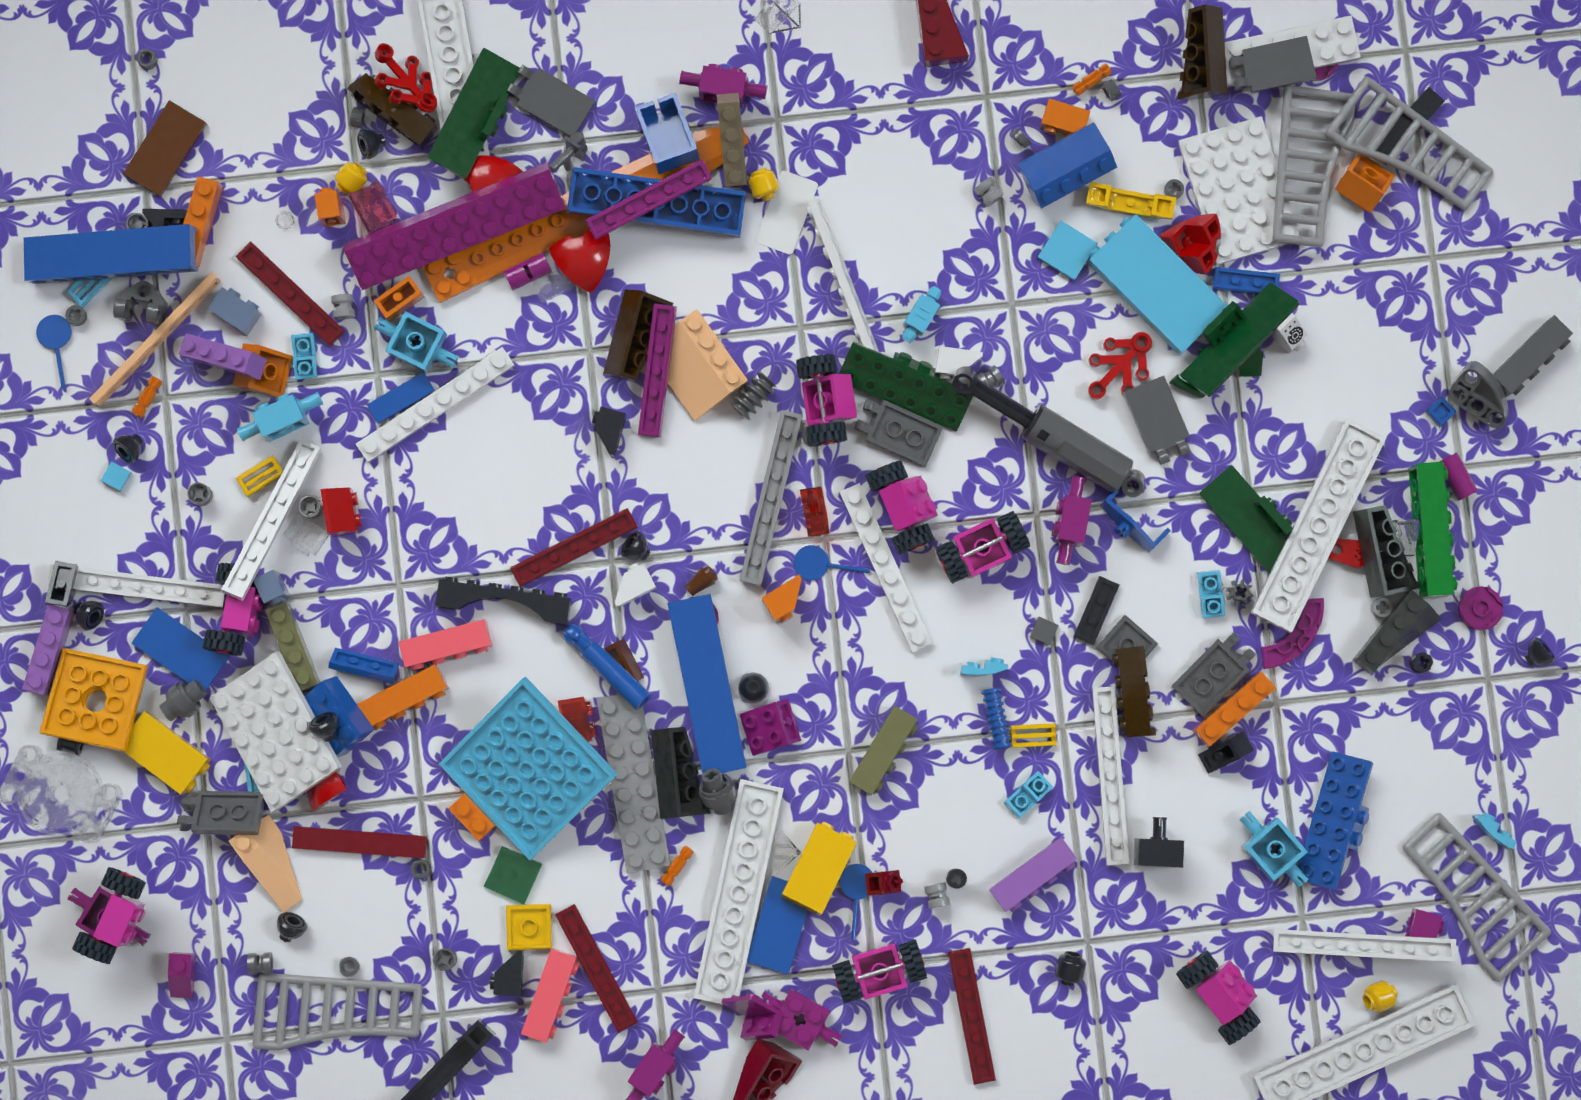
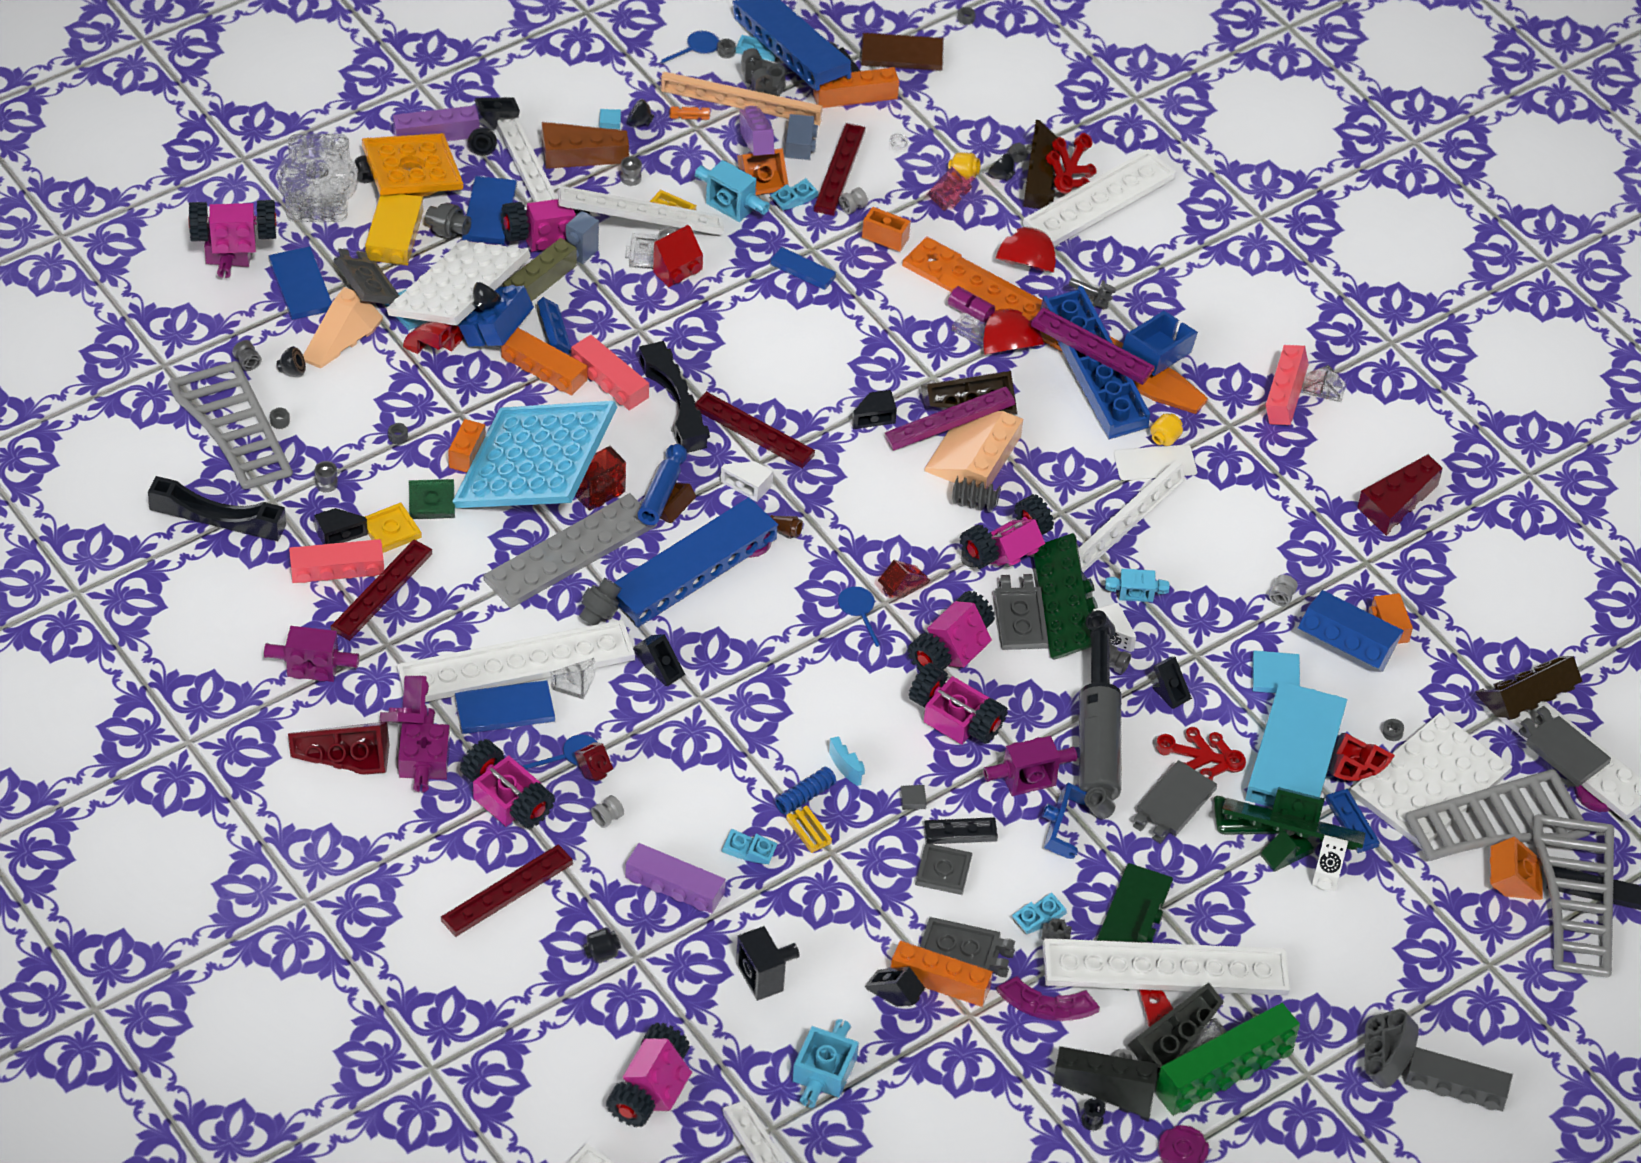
camera: 60 degrees right, 35 degrees down
magenta slope [168,952,196,998] -> none
dark red tile [292,826,427,858] -> none
orange brick [314,188,346,227] -> none
magenta brick [344,162,566,290] -> none
white plate [356,347,515,463] -> none
medium azure brick [374,311,459,373] -> none
dark green bracket [427,48,520,179] -> none
dark grey tile [507,65,595,137] -> none
black brick [621,531,650,561] -> none
pearl dark grey wedge [651,727,711,819] -> none
orange axle [661,846,694,886] -> none
magenta brick [679,64,768,108] -> none
dark tan brick [717,93,747,187] -> none
black brick [738,672,769,703] -> none
light grey plate [740,410,803,586] -> none
magenta bracket [740,699,802,756] -> none
orange slope [762,574,802,624] -> none
yellow brick [781,822,857,916] -> none
white plate [839,483,932,652] -> none
olive brick [849,706,919,796] -> none
black bush [946,868,967,889] -> none
dark grey tile [1011,127,1031,148] -> none
orange axle [1072,63,1112,96] -> none
yellow slope [1086,182,1176,220] -> none
white plate [1092,686,1129,865] -> none
dark grey axle [1102,79,1121,101] -> none
dark brown wedge [1112,646,1156,737] -> none
blue bracket [1298,751,1373,890] -> none
blue tile [1425,396,1457,427] -> none
magenta pin [1439,452,1478,501] -> none
none -> blue tile [268,246,332,320]
none -> dark orange wedge [541,122,629,169]
none -> black slope [634,634,686,686]
none -> black slope [1152,656,1192,709]
none -> coral brick [1266,345,1309,425]

